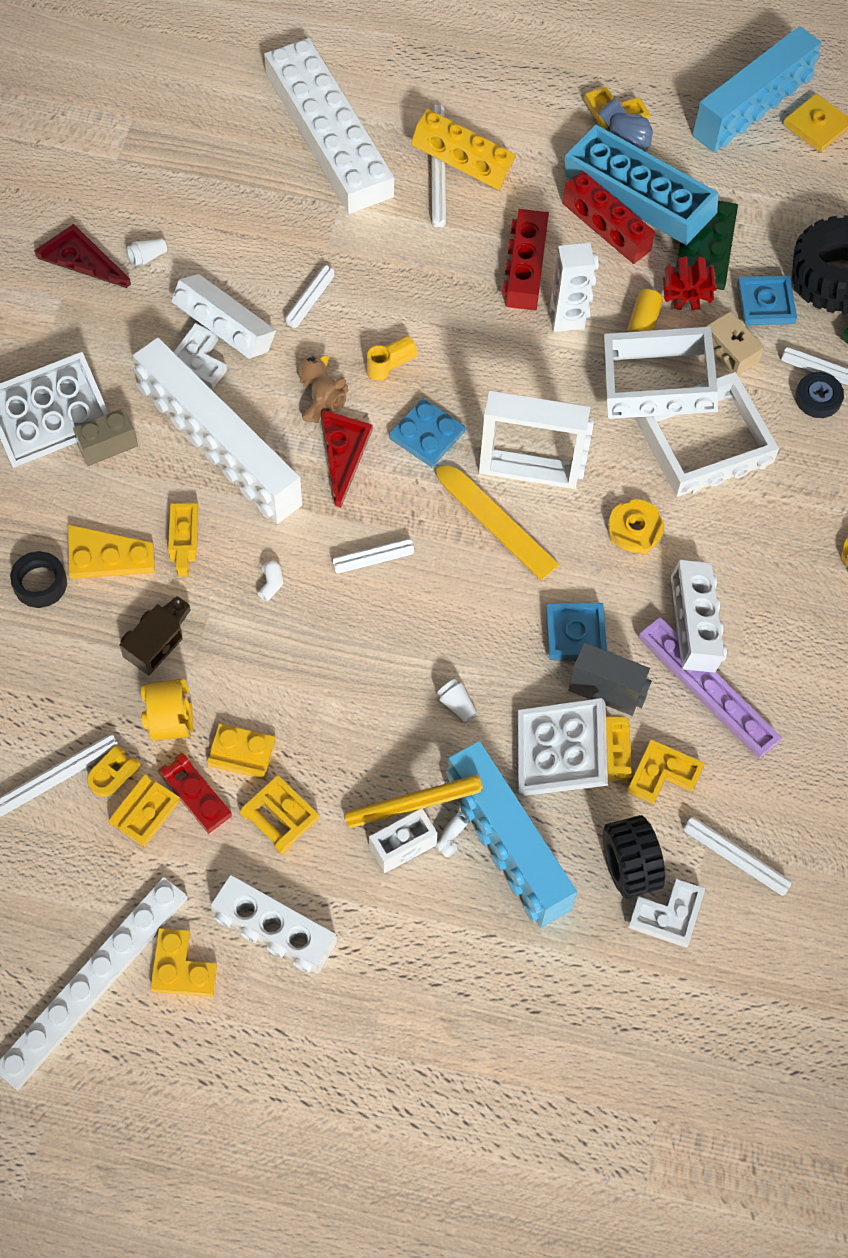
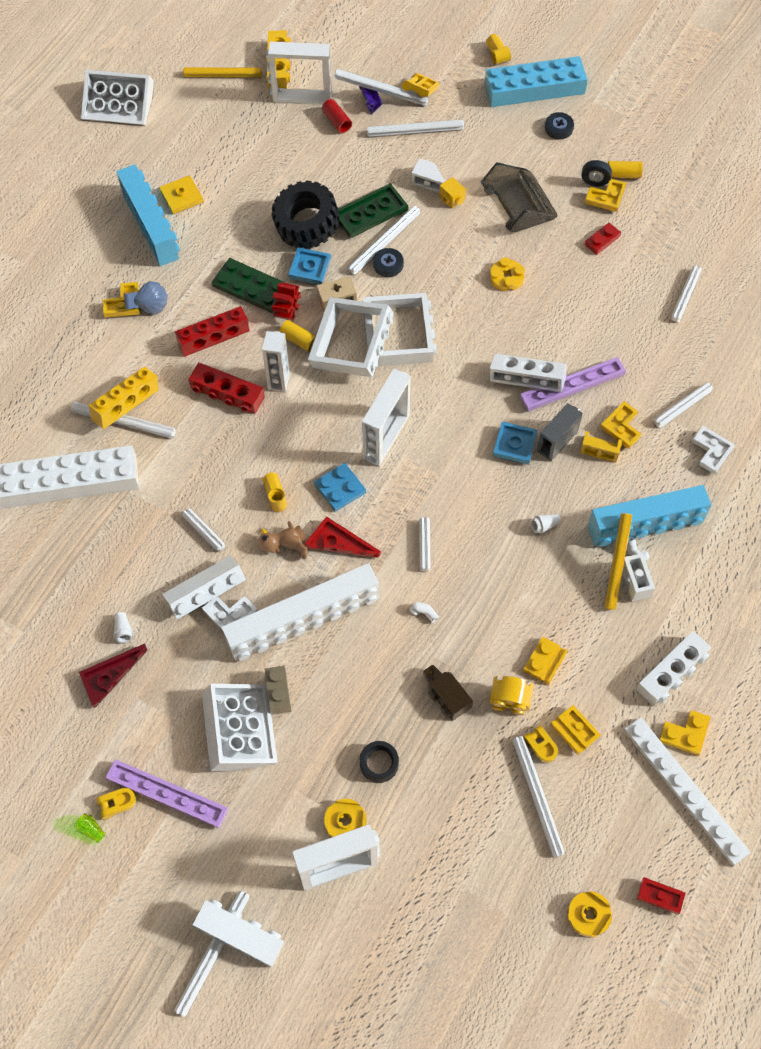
camera: 70 degrees left, 0 degrees up
yellow wing [68,524,155,579] -> none
red plate [158,752,232,834] -> none
yellow hinge [168,503,199,577] -> none
yellow plate [239,775,320,855] -> none
yellow piece [436,465,559,581] -> none
white plate [518,698,608,796] -> none
medium azure brick [564,125,718,245] -> none
black tyre [603,815,665,899] -> none
yellow plate [608,499,665,554] -> none

